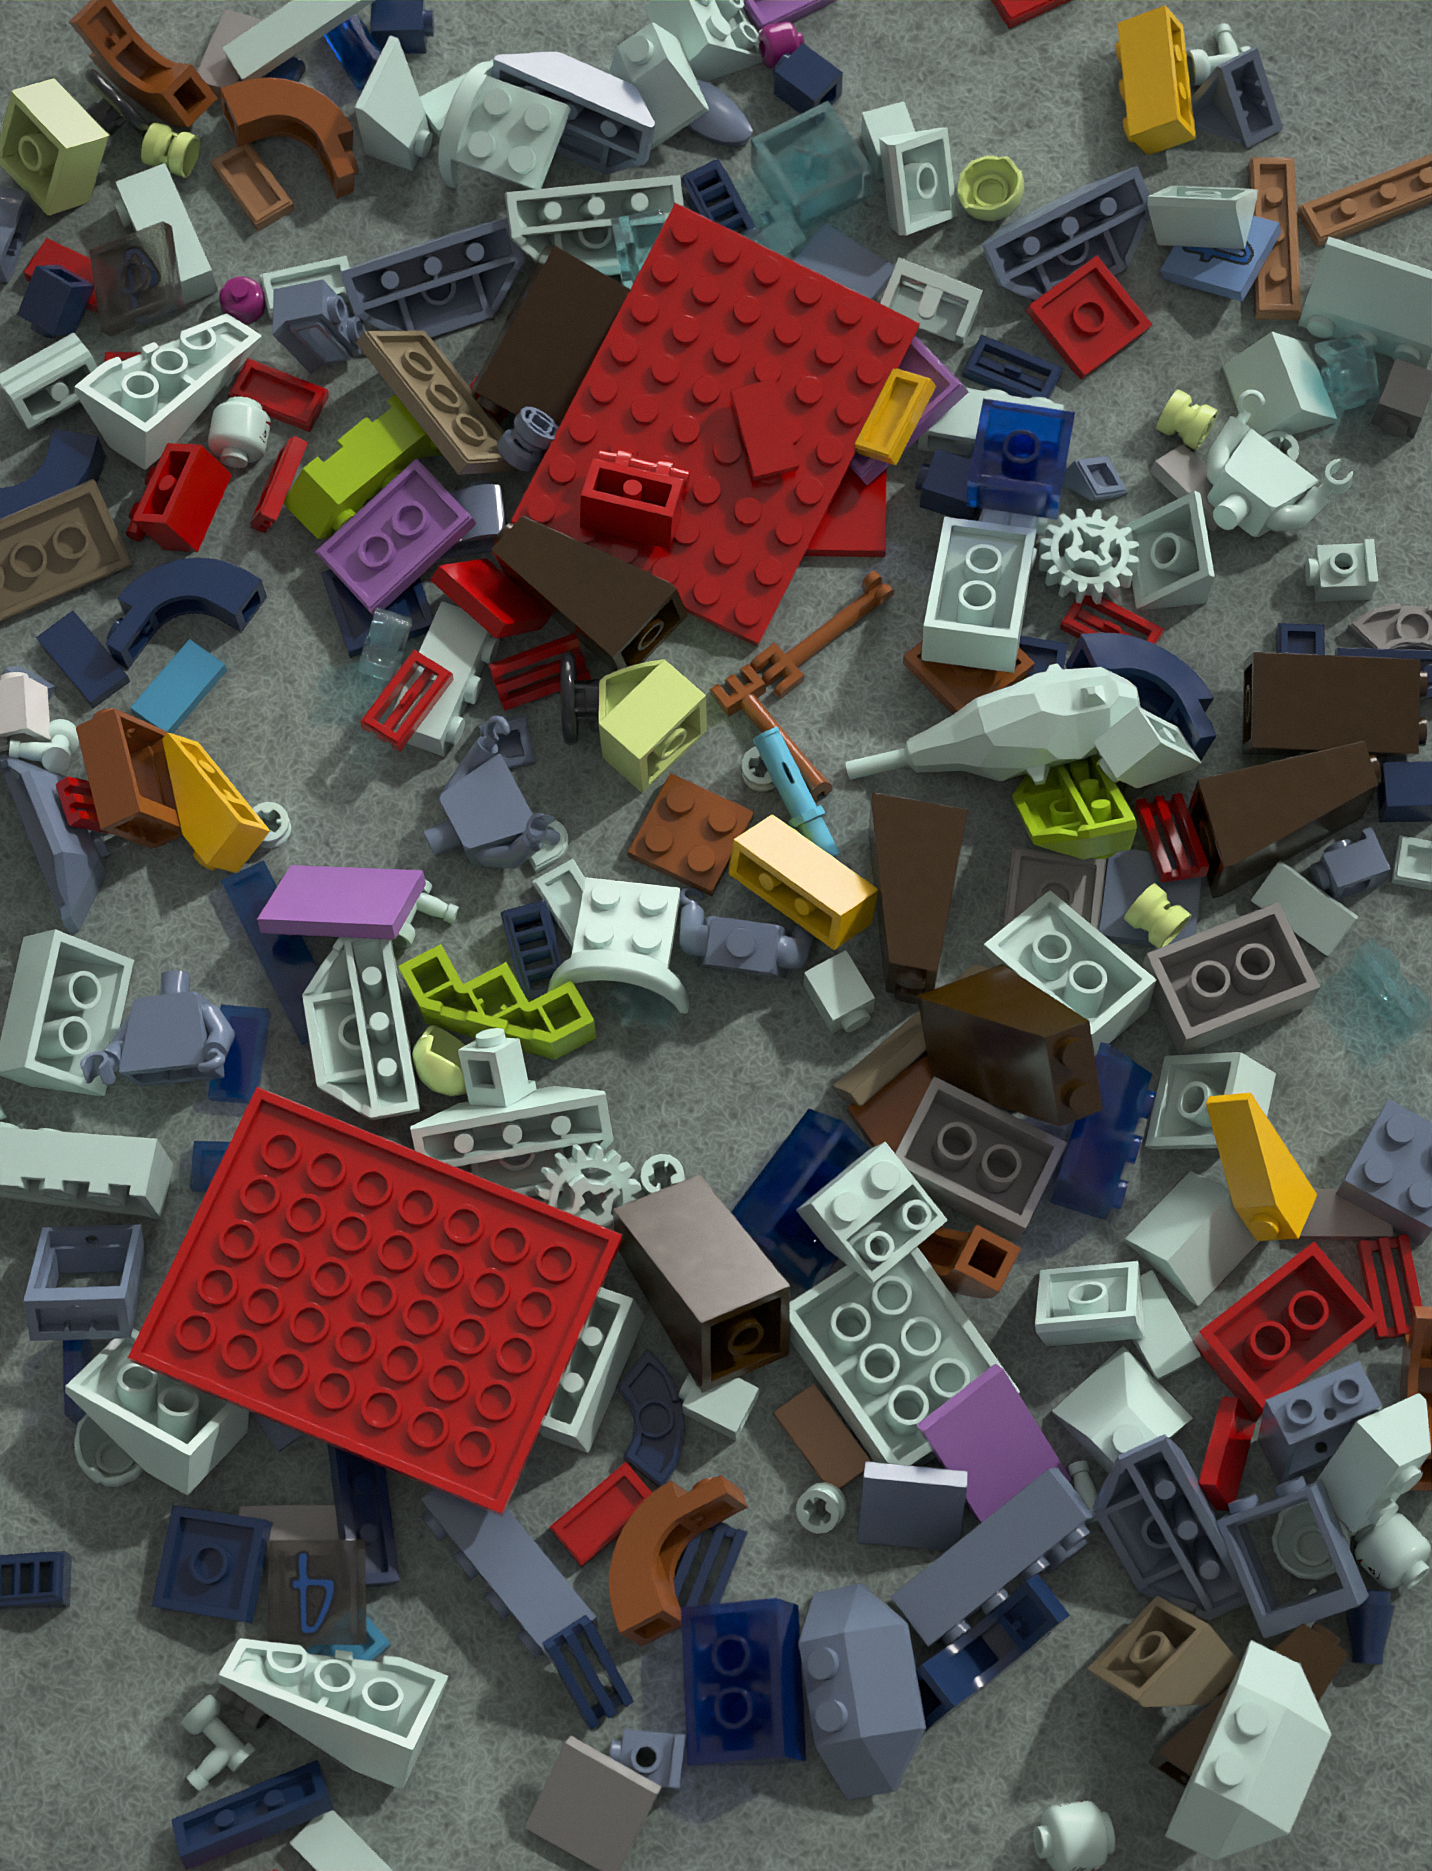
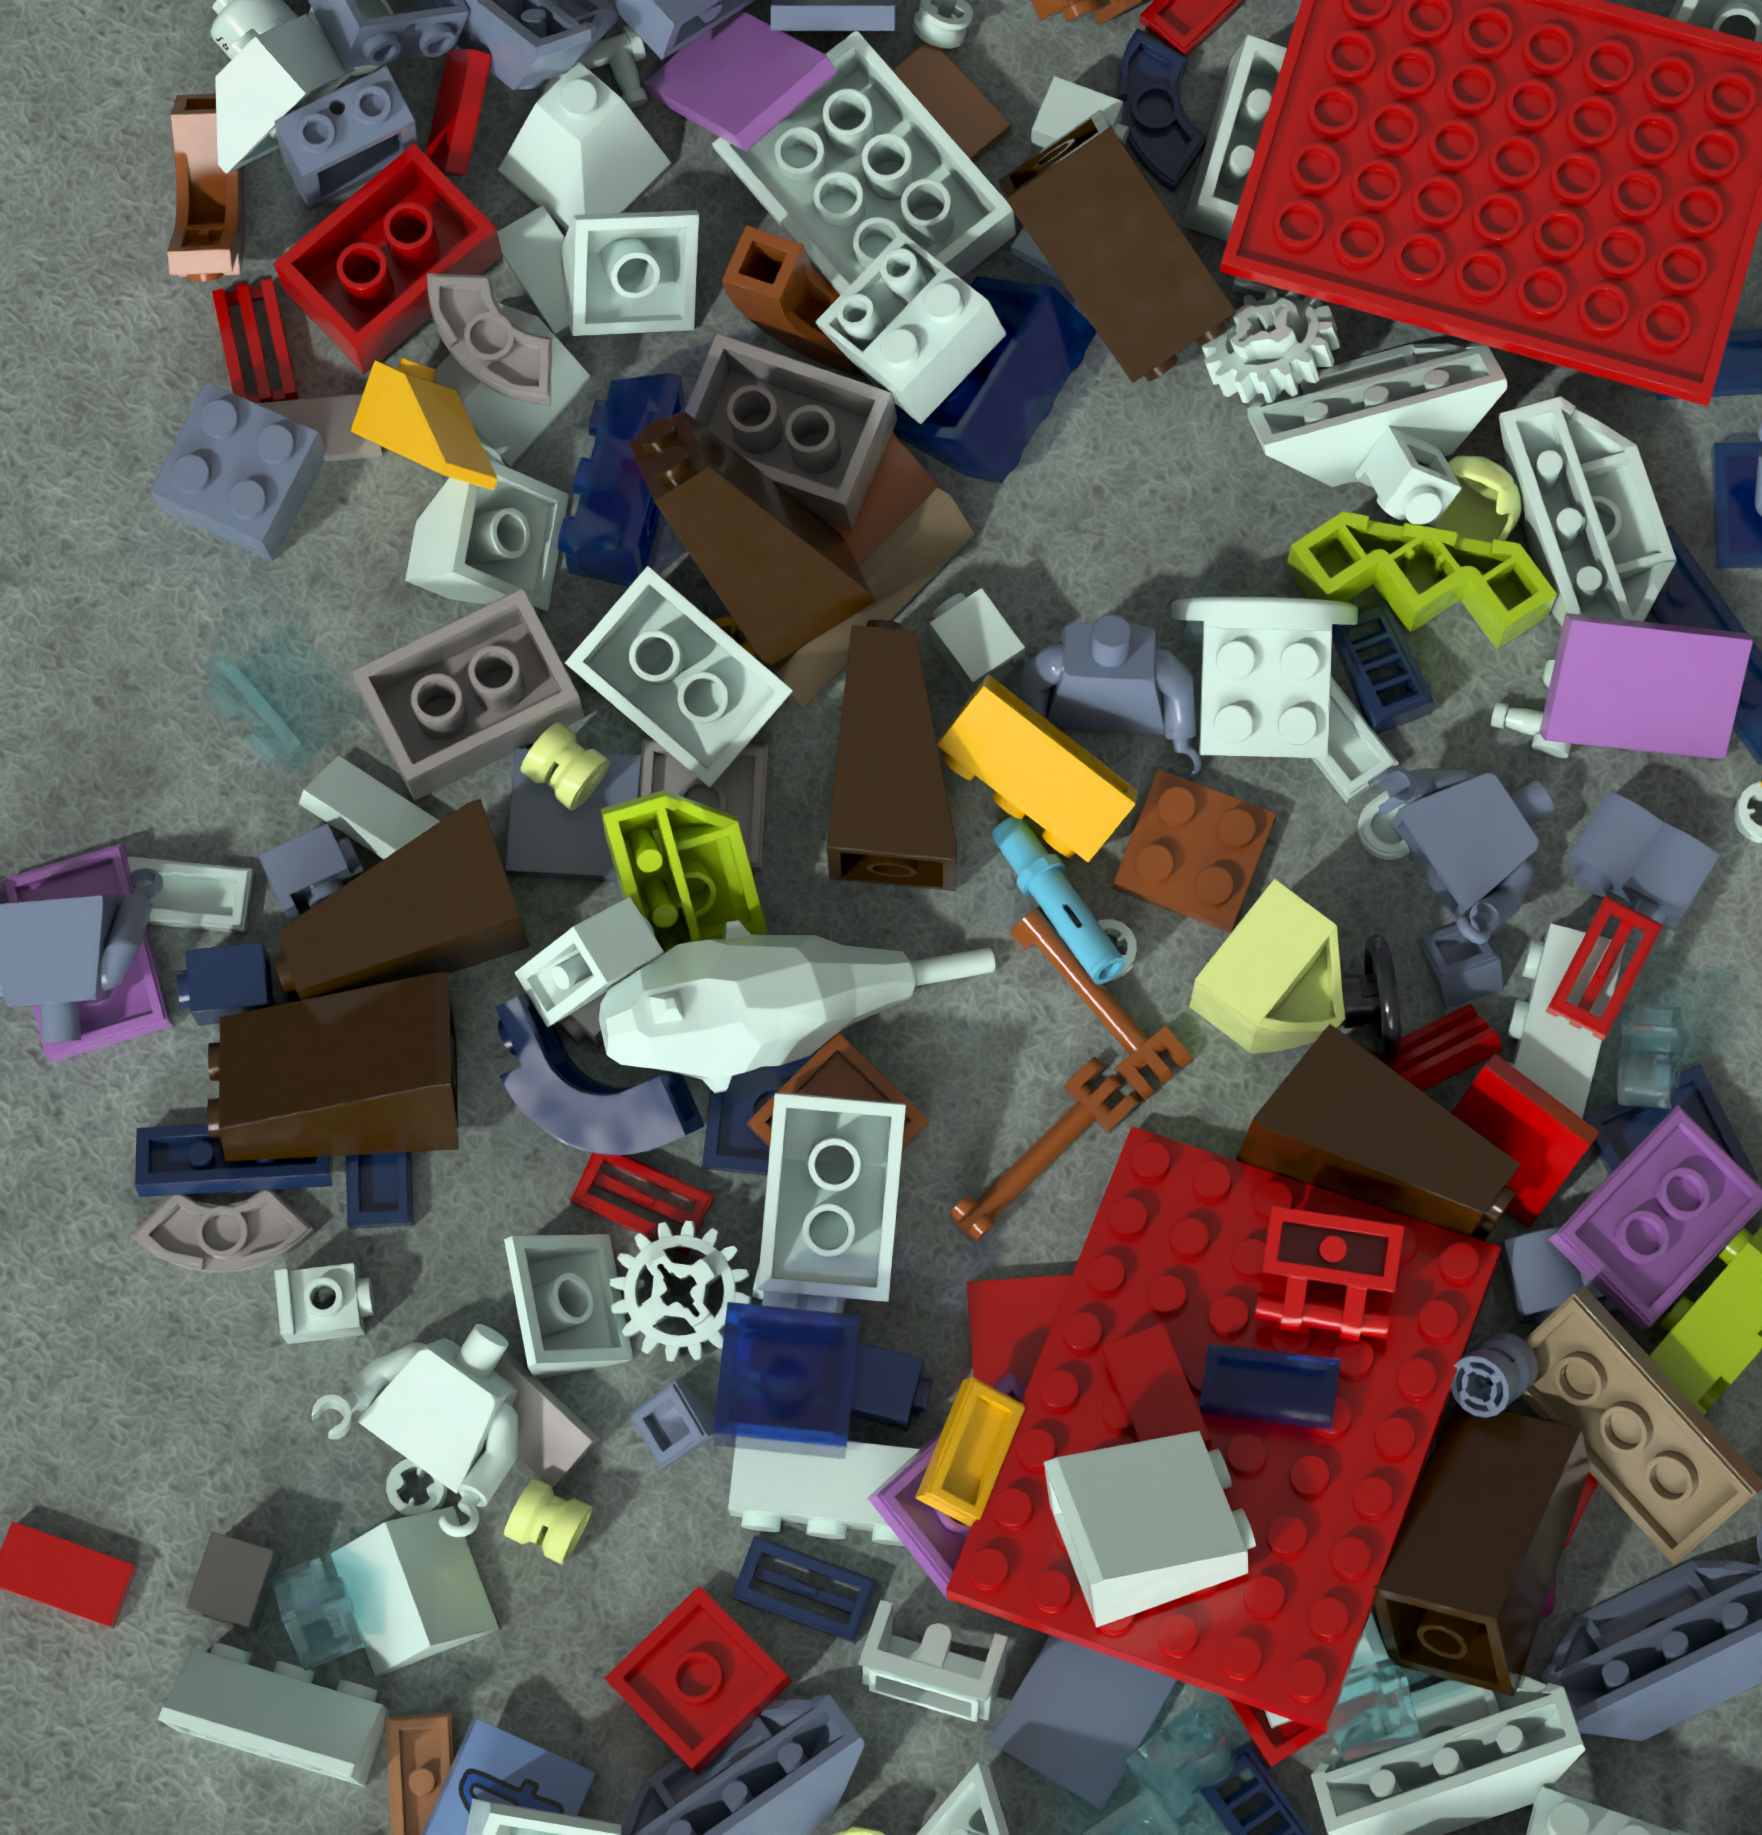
camera: 175 degrees right, 5 degrees up
light aqua bush [640,1154,685,1195] -> none
red tile [1134,793,1209,883] -> none
none -> light grey tile [427,273,552,405]
none -> light aqua slope [1044,1431,1256,1628]
none -> clear blue tile [1199,1343,1341,1430]
none -> sand blue brick [1566,791,1720,929]

